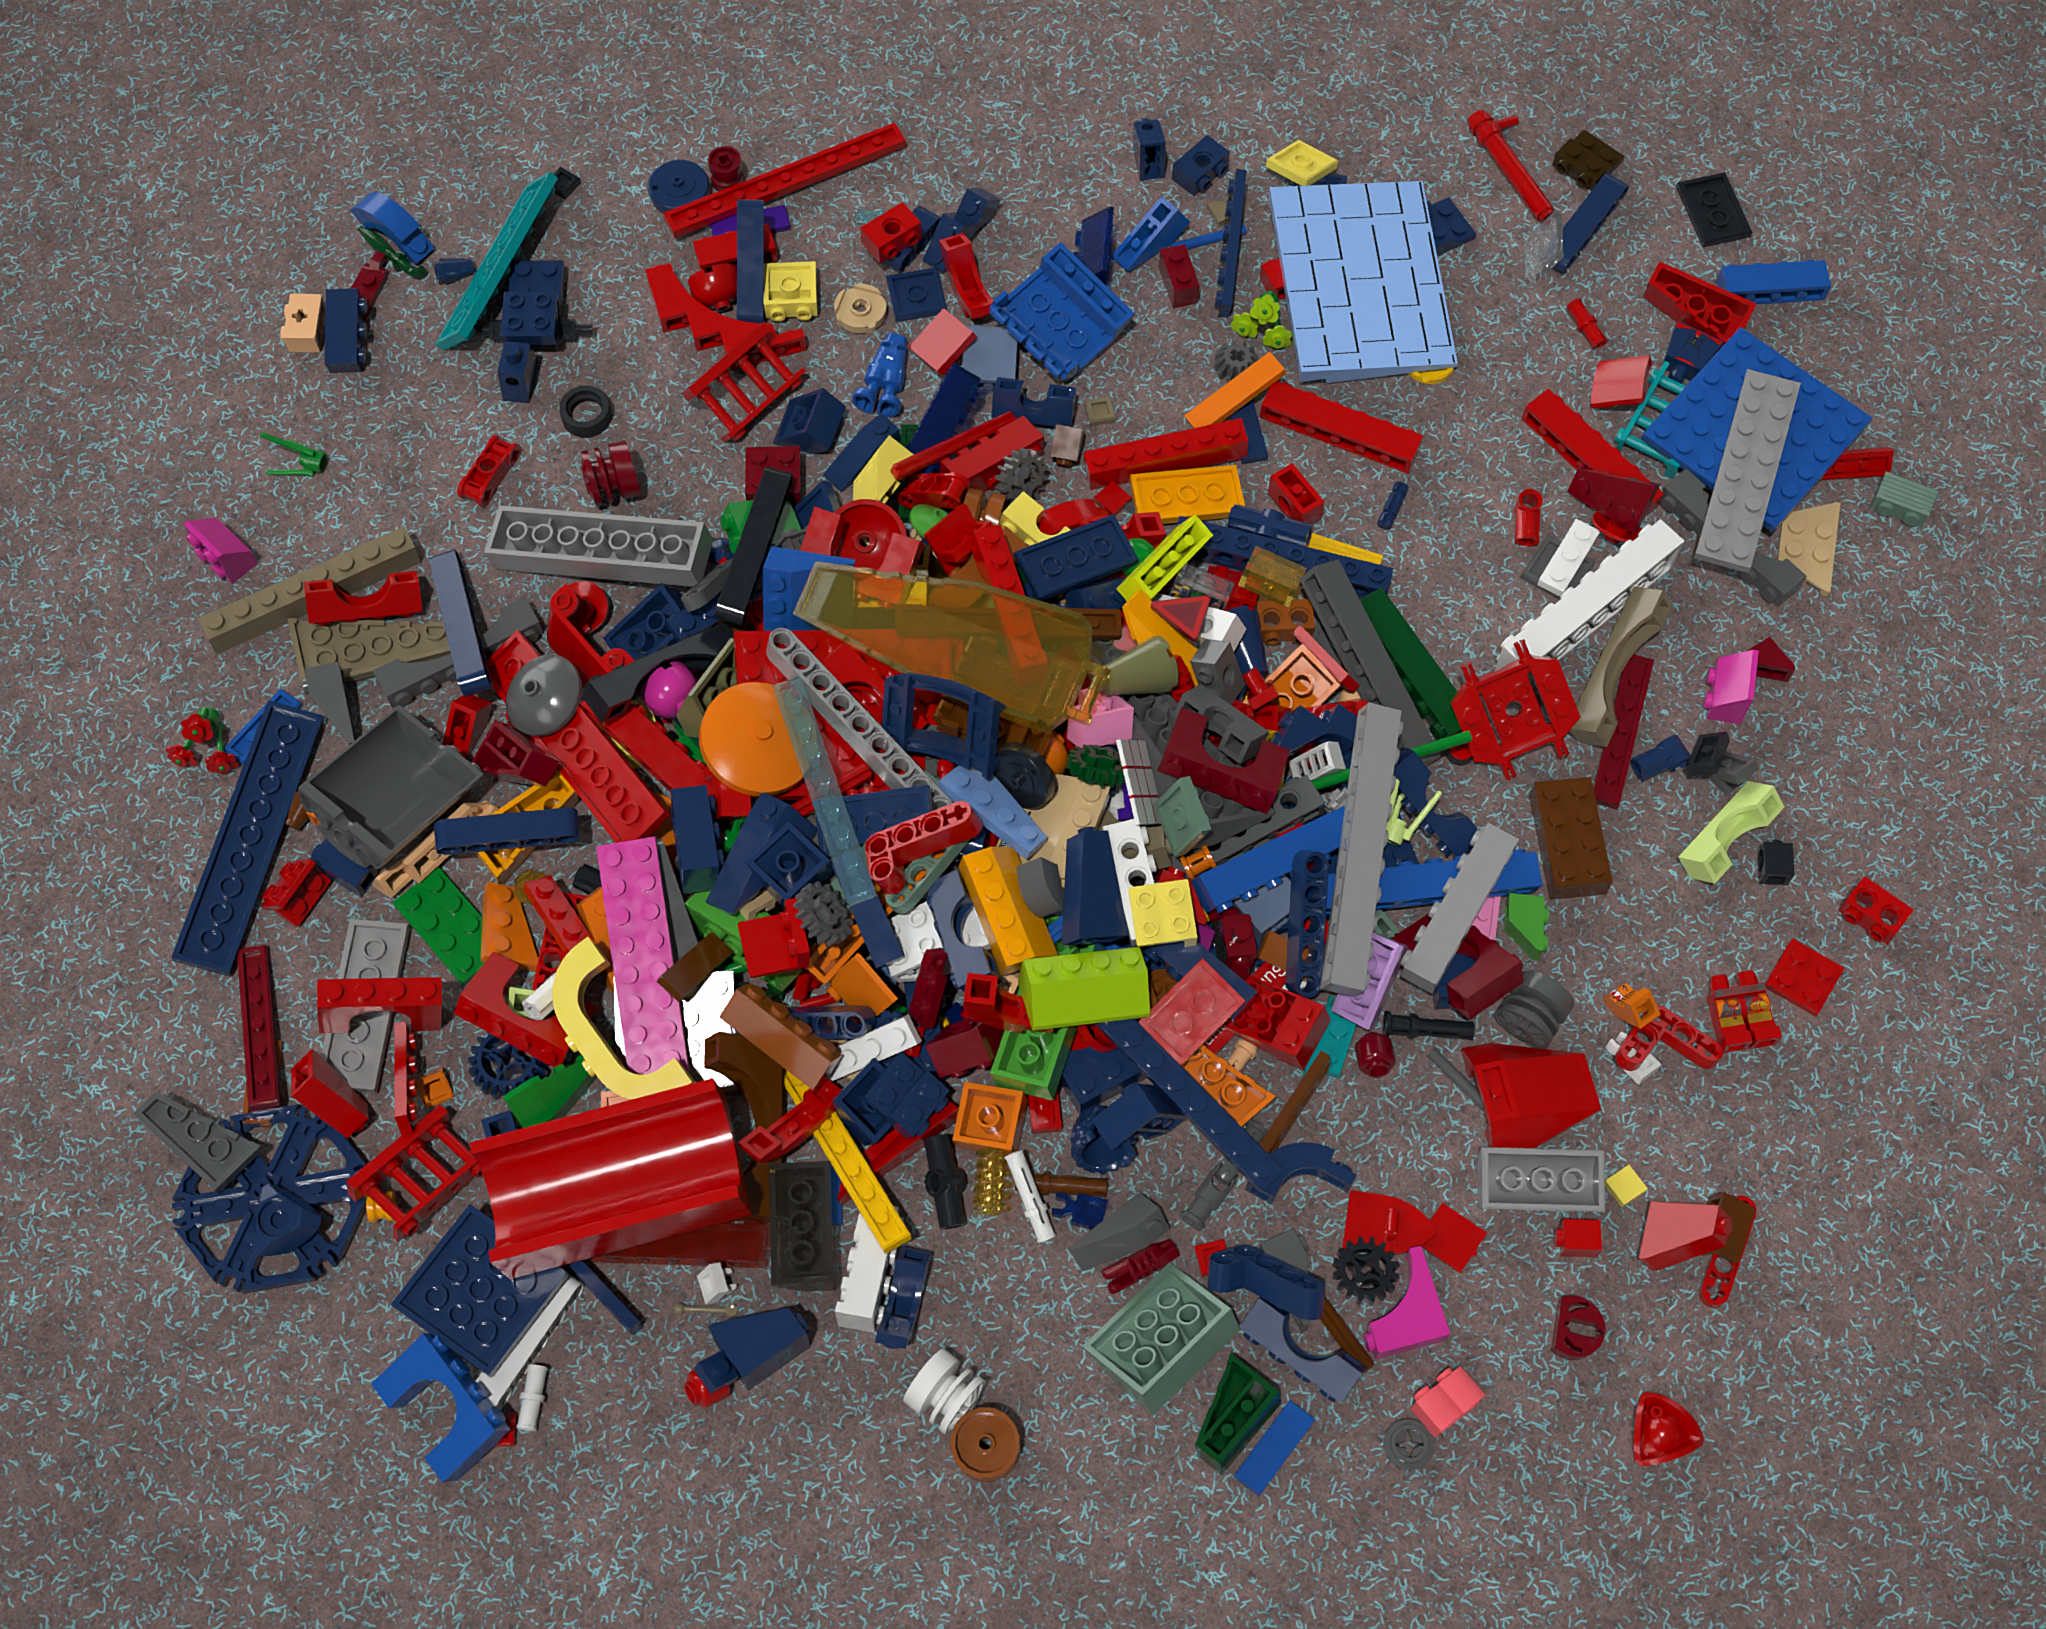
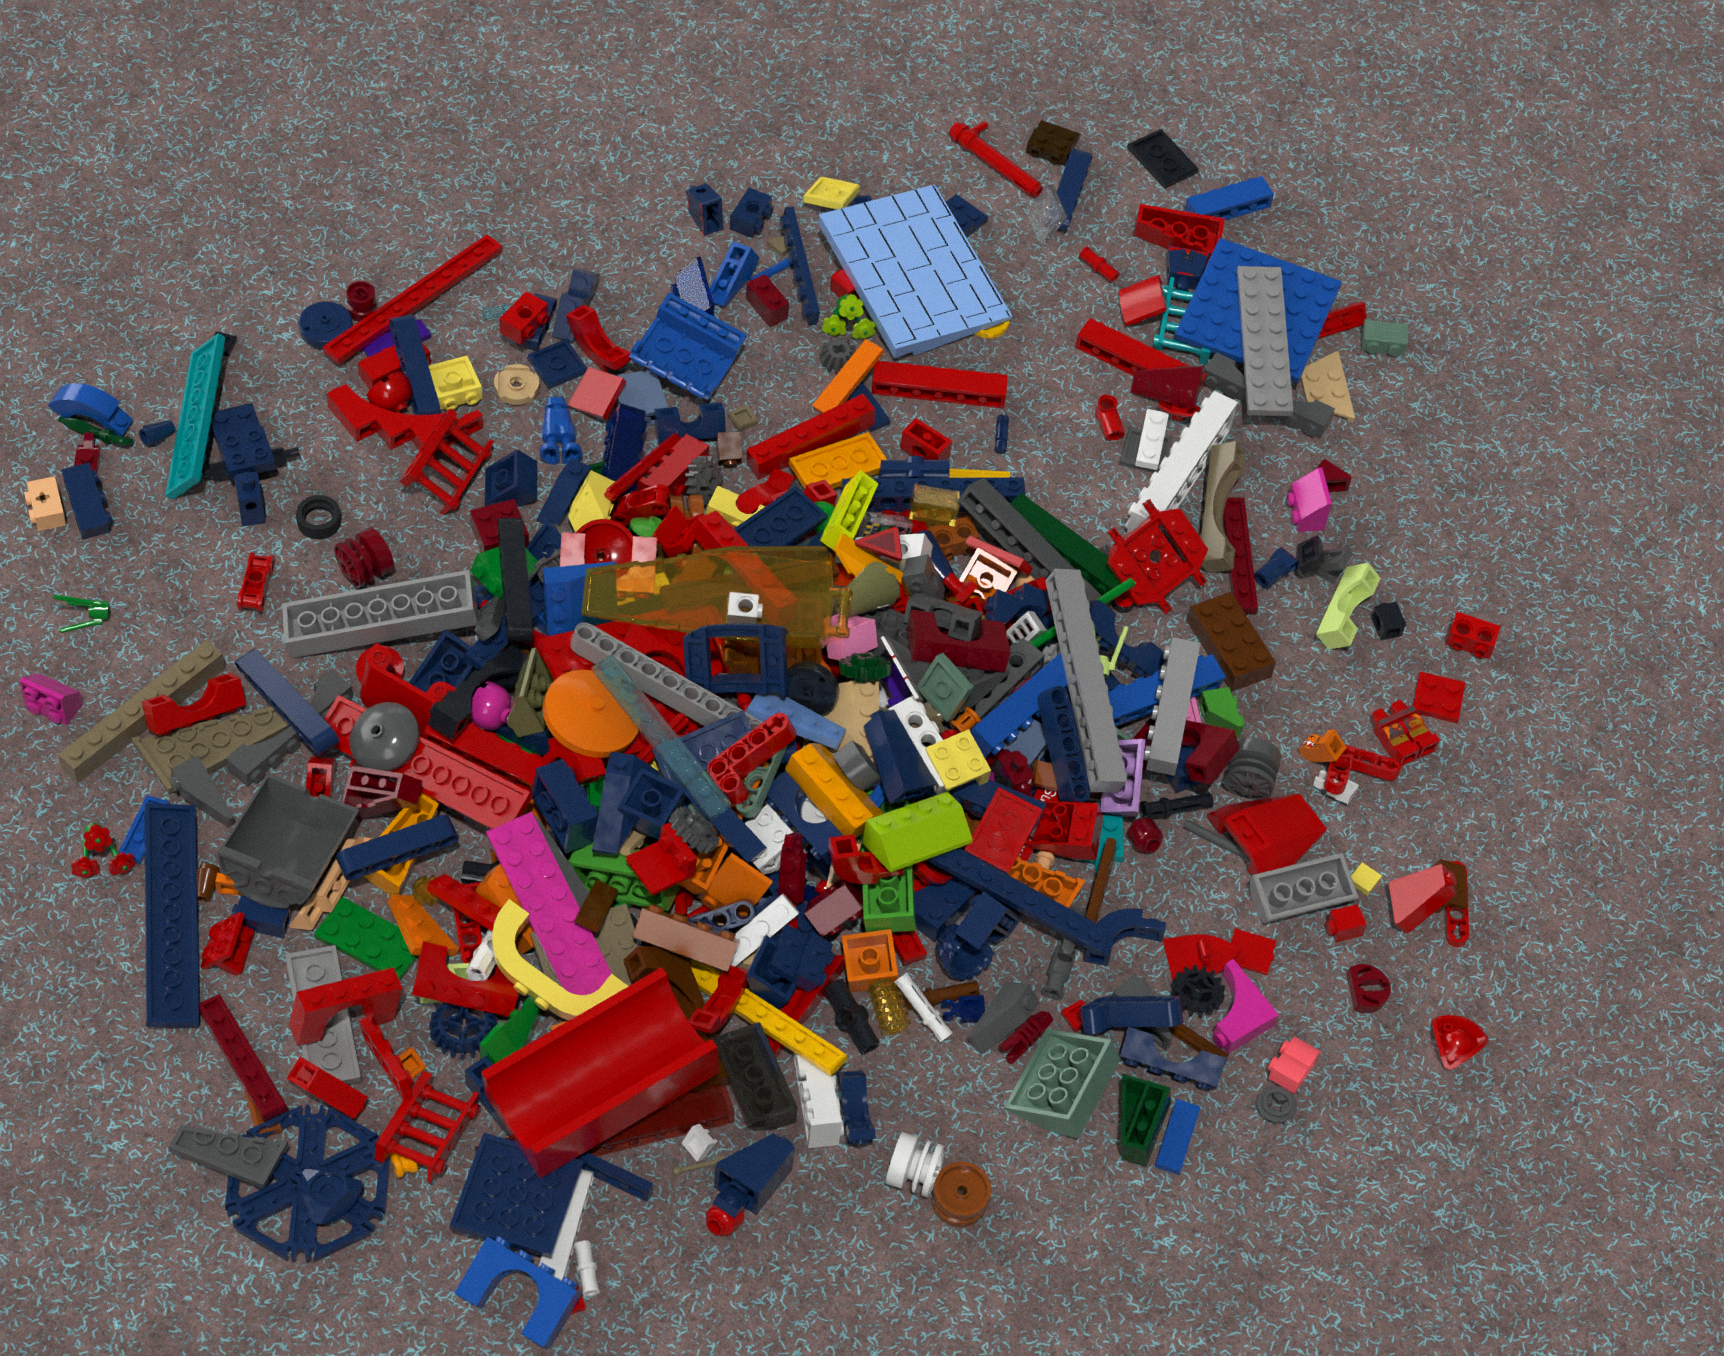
camera: 25 degrees left, 10 degrees down
none -> white brick [727,592,763,624]

